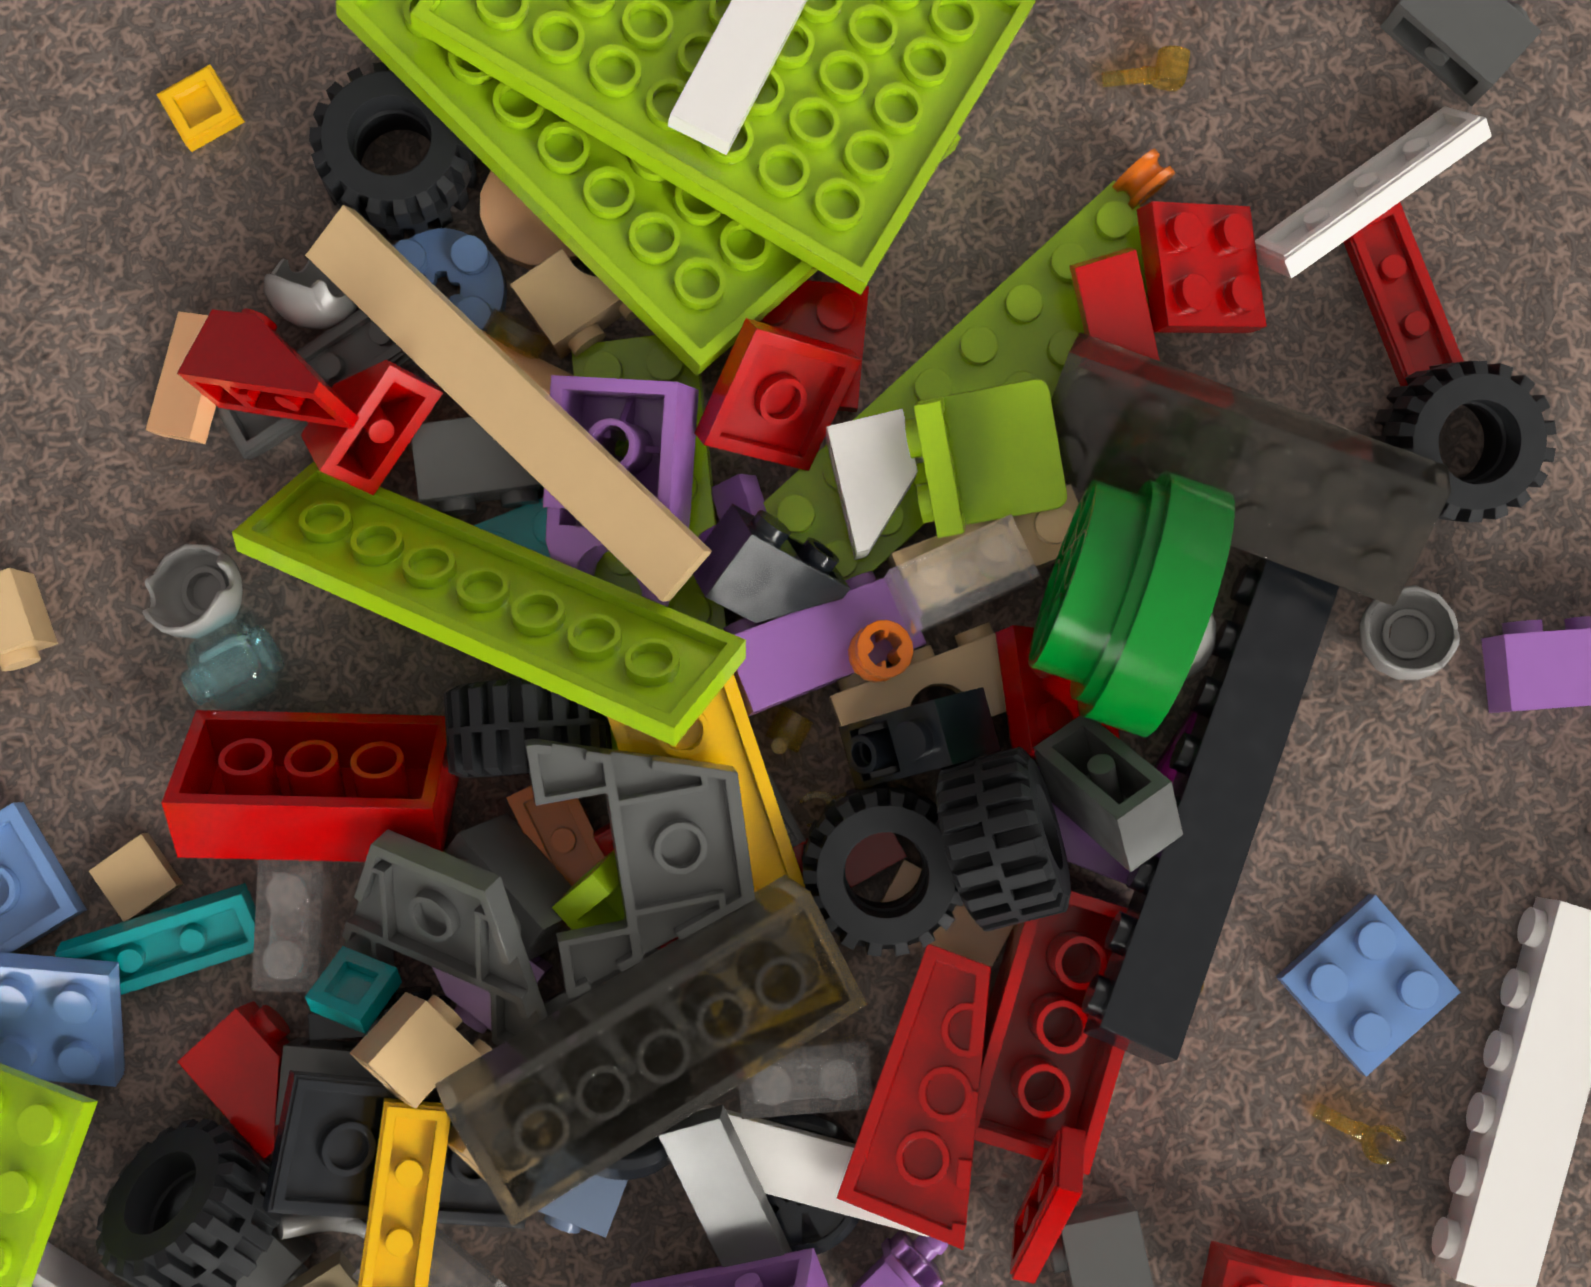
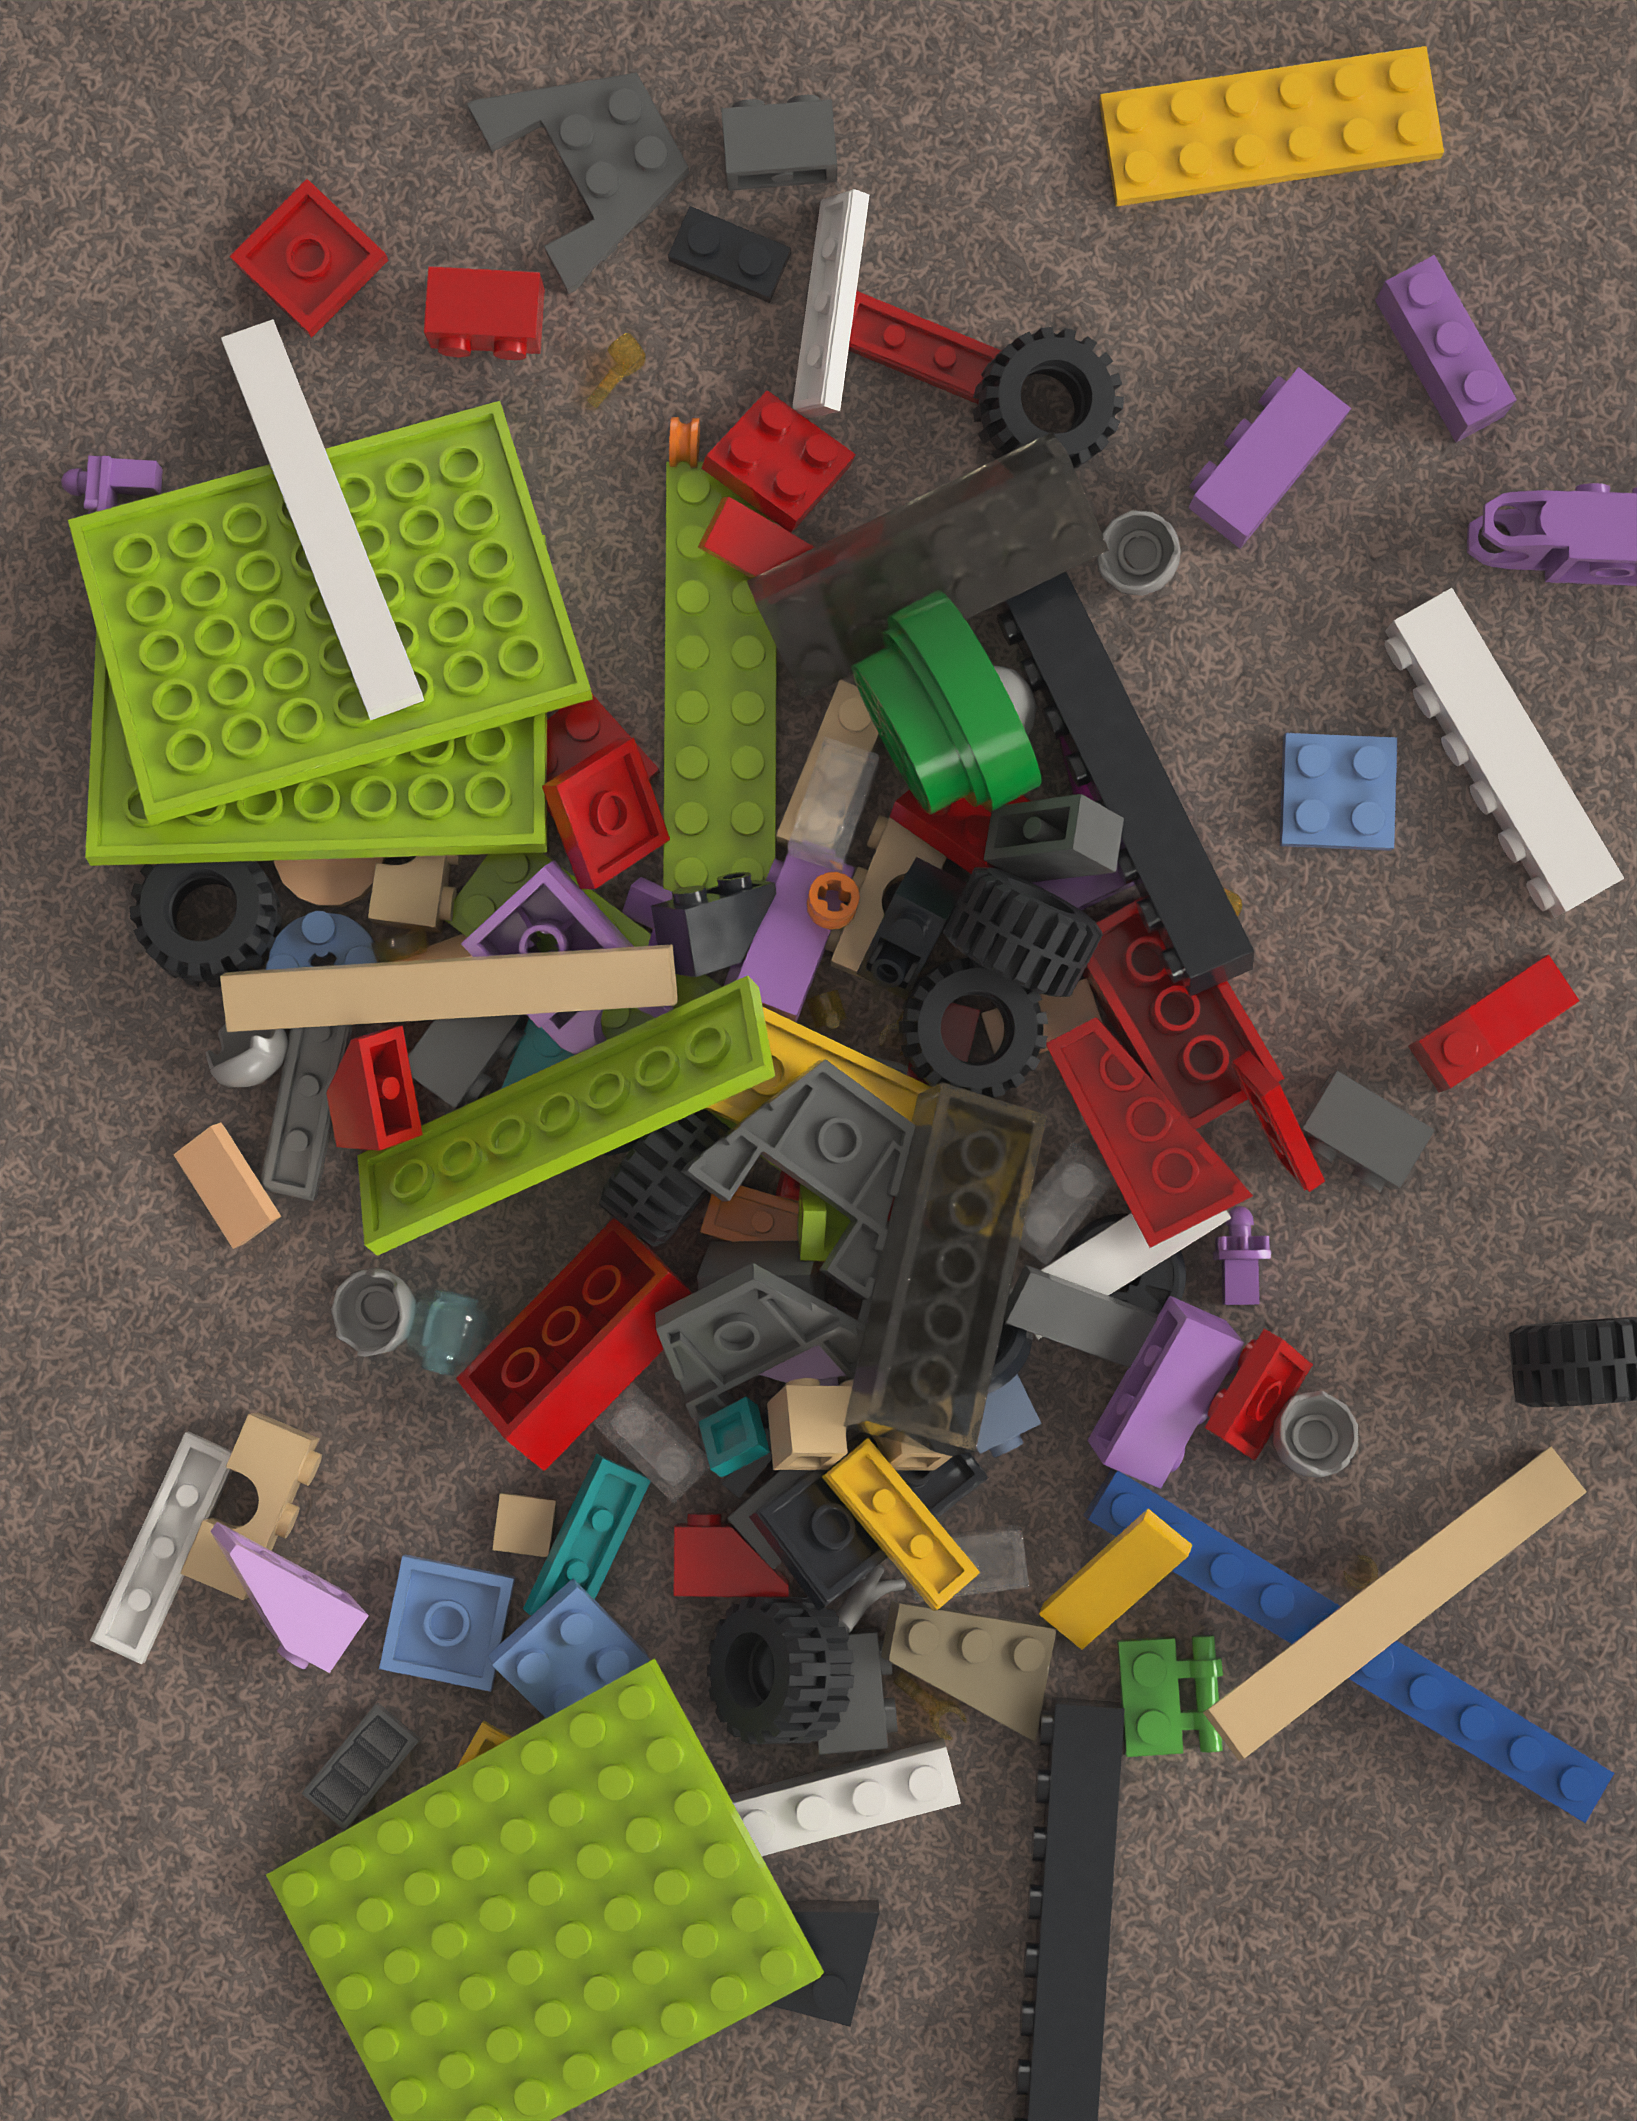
camera: 40 degrees left, 0 degrees up
yellow tile [156,64,245,152] -> none
red slope [177,308,359,429] -> none
white slope [825,409,924,560] -> none
lime bracket [905,379,1067,538] -> none
clear yellow hand [1312,1102,1407,1165] -> none
none -> black plate [668,206,791,303]

